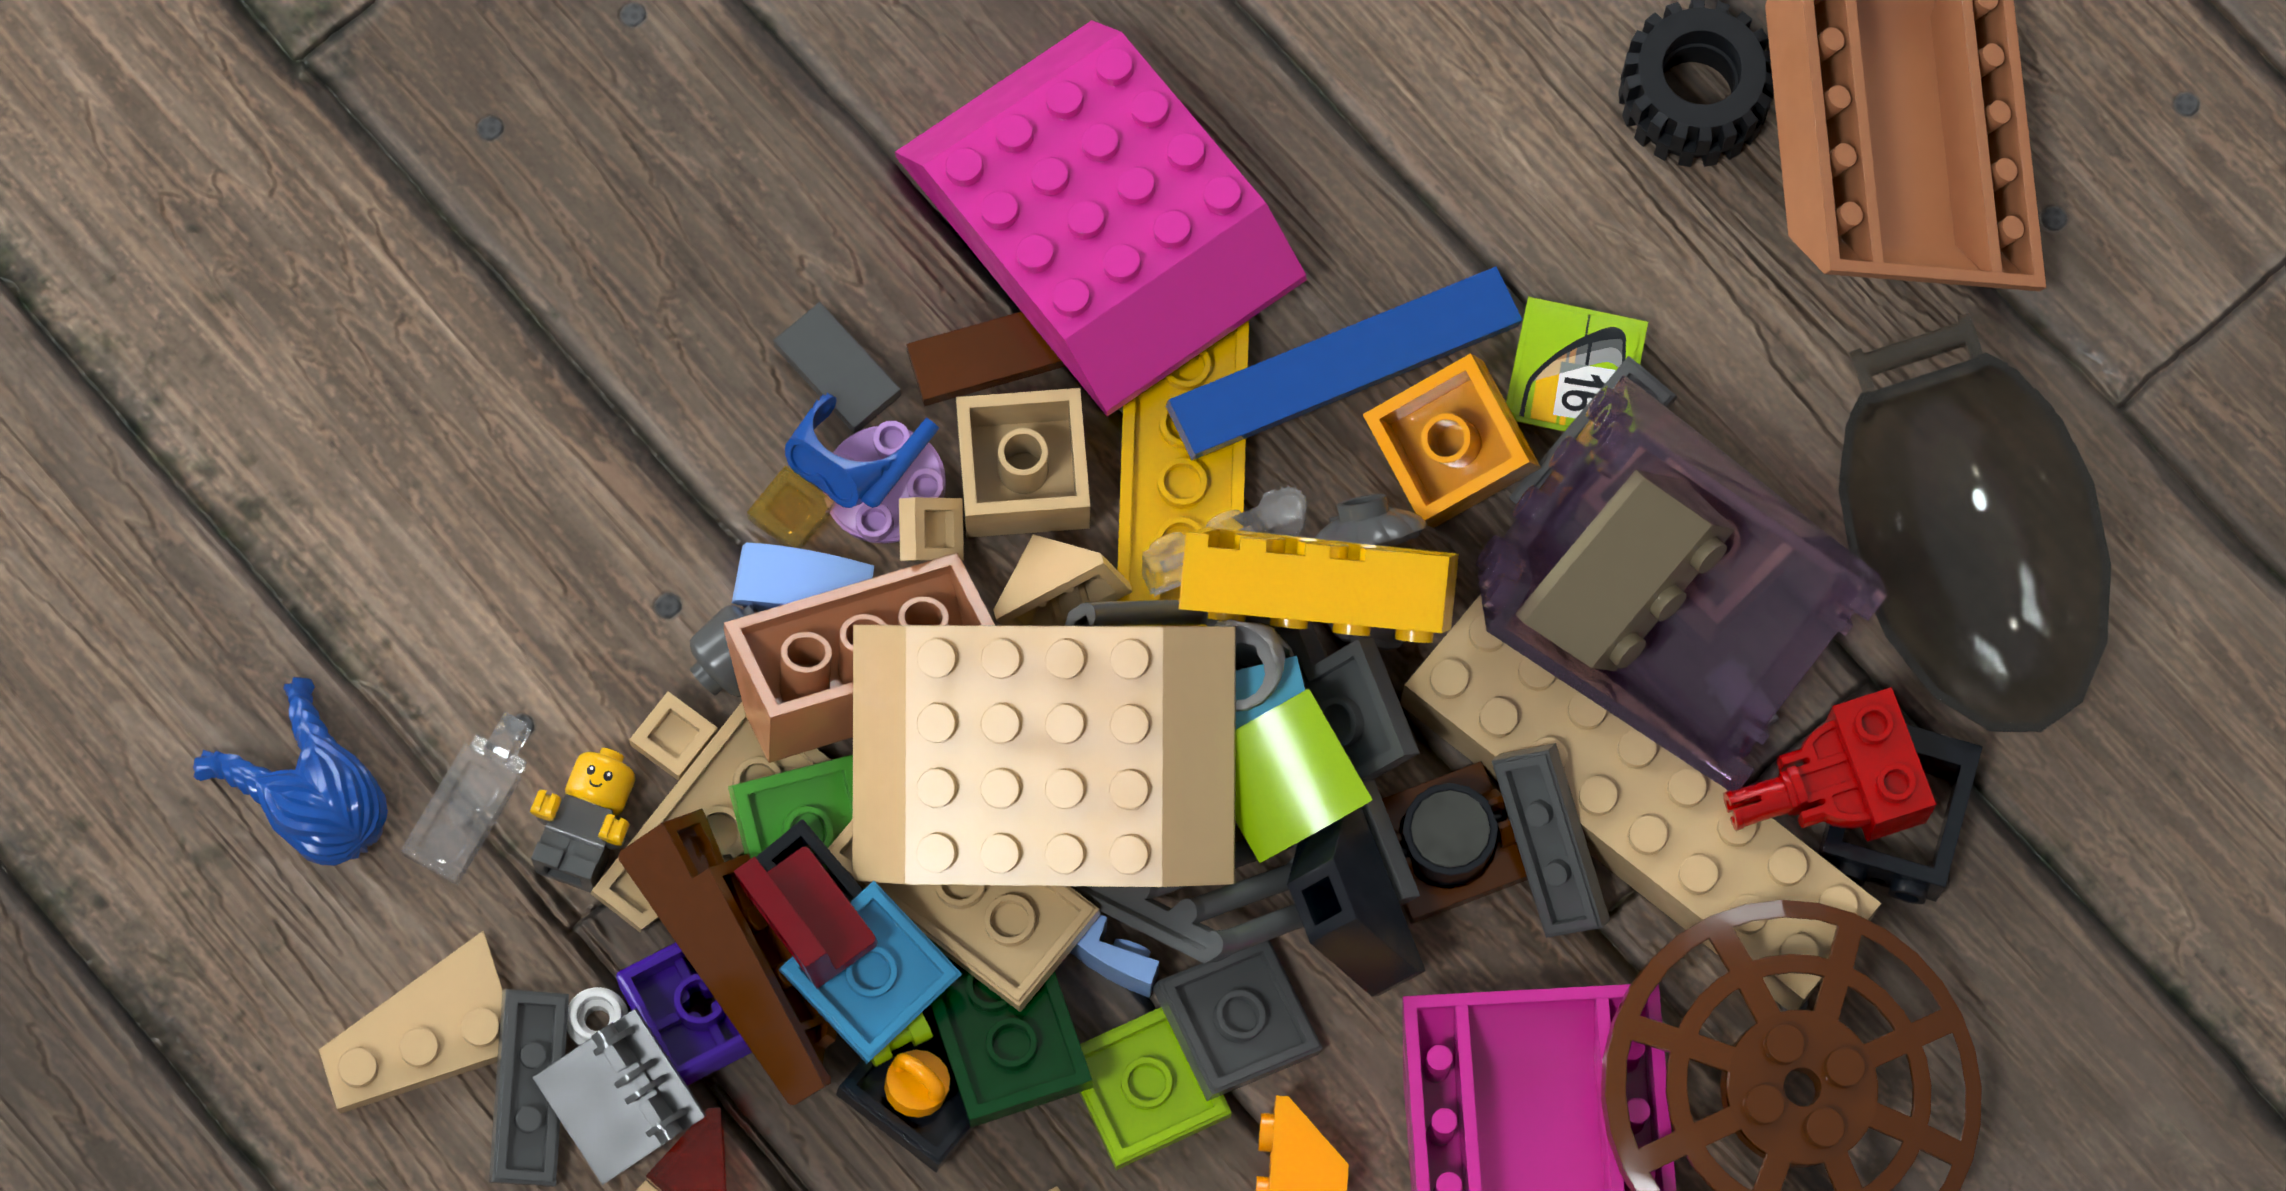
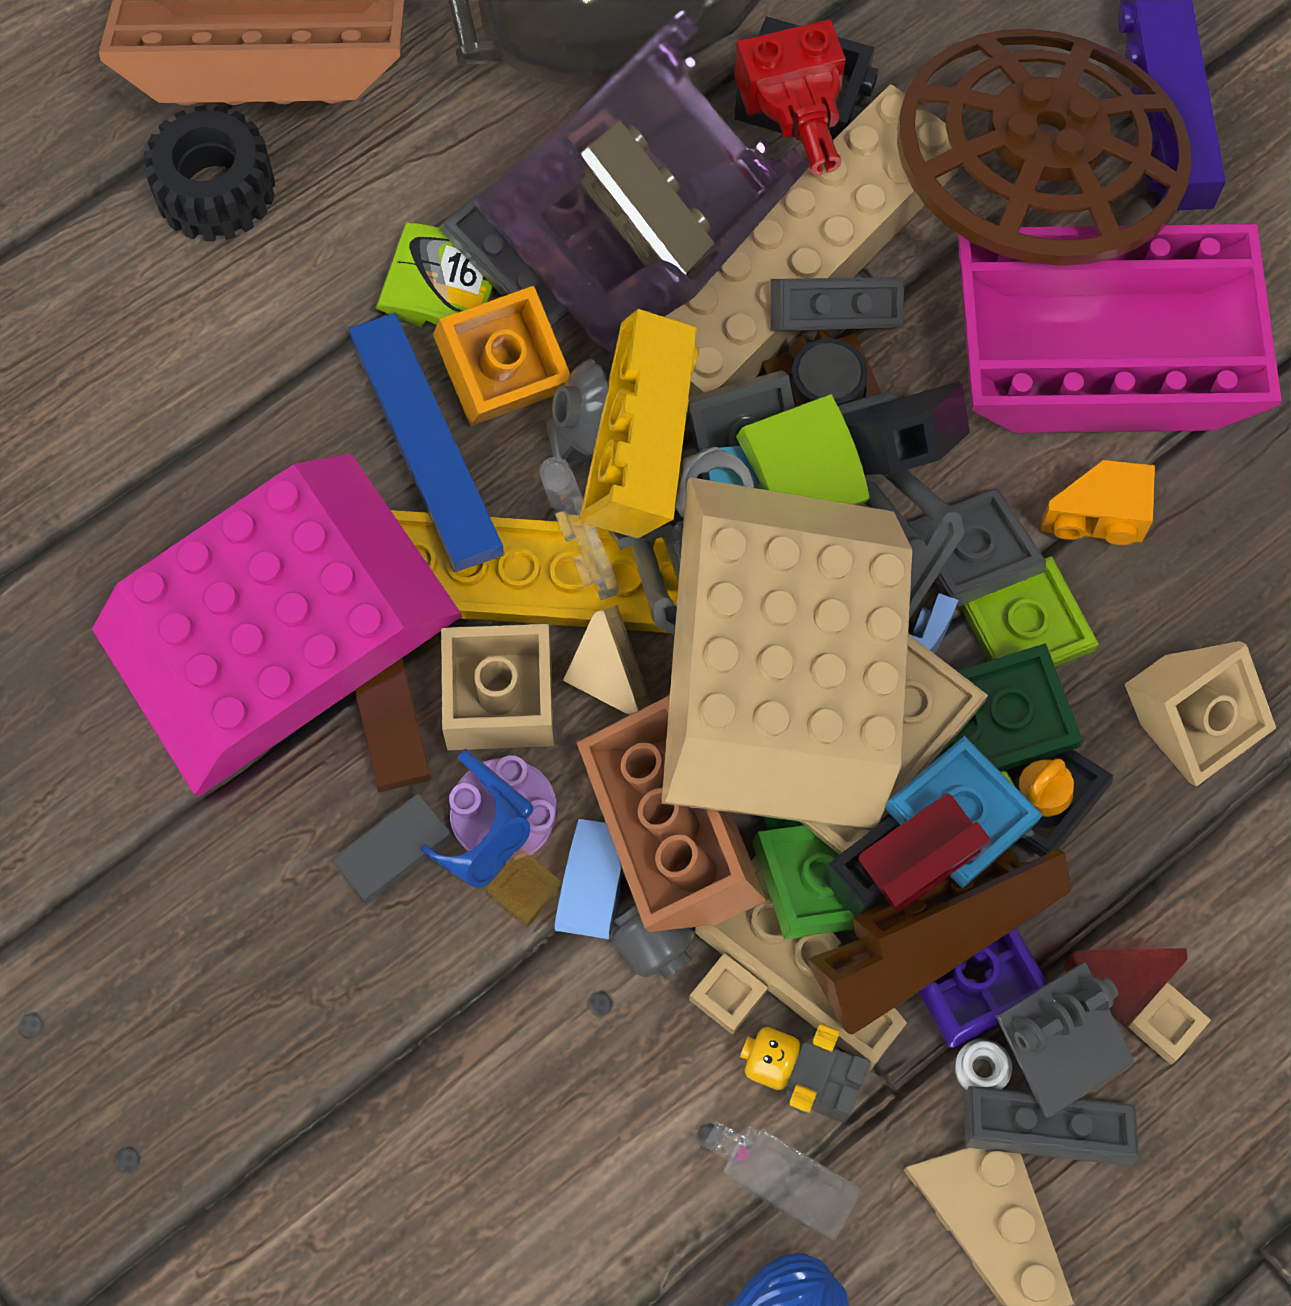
camera: 85 degrees left, 5 degrees down
tan plate [899,497,964,561] -> none

